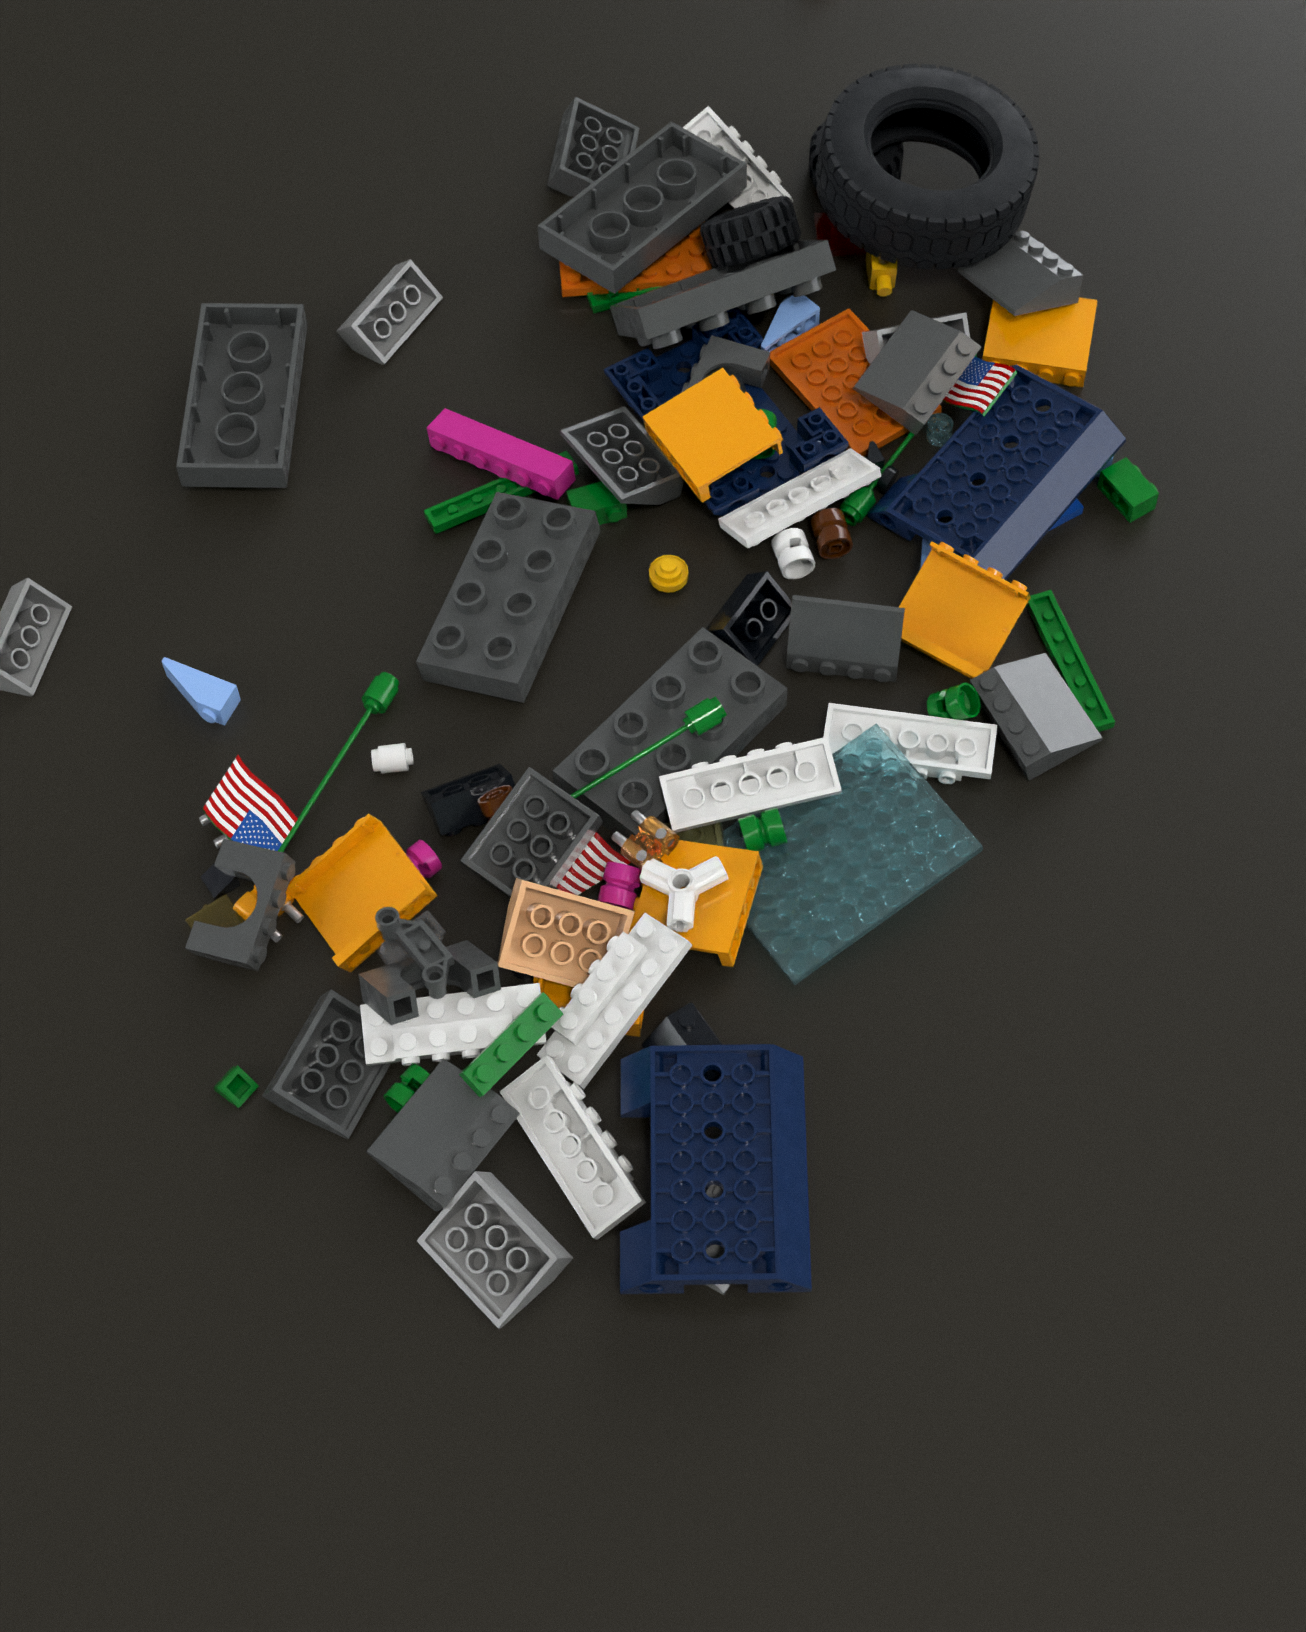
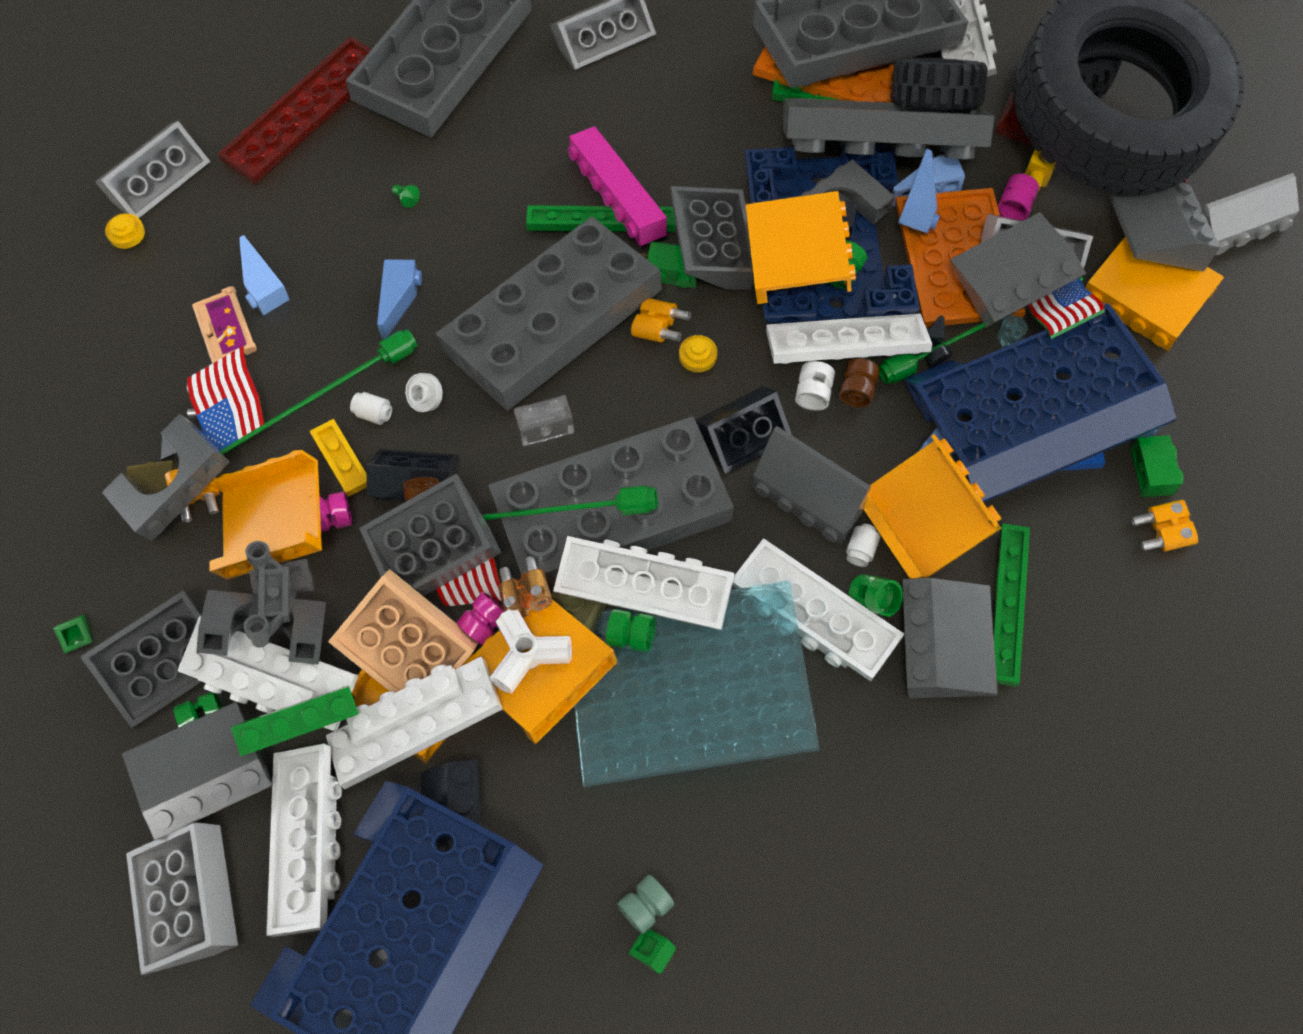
camera: 25 degrees right, 5 degrees up
none -> yellow plate [105,213,145,249]
none -> door [192,286,257,364]
none -> clear red plate [218,36,372,184]
none -> yellow plate [310,419,367,497]
none -> medium blue slope [377,259,422,338]
none -> green rock [392,185,420,208]
none -> white plate [405,373,443,412]
none -> clear brick [514,395,574,446]
none -> sand green wheel [616,874,675,935]
none -> green slope [628,929,676,974]
none -> light orange piece [631,298,691,343]
none -> white brick [846,524,881,567]
none -> medium blue slope [898,149,940,234]
none -> dark pink wheel [998,174,1039,220]
none -> light orange piece [1131,499,1198,552]
none -> light grey slope [1203,173,1299,255]

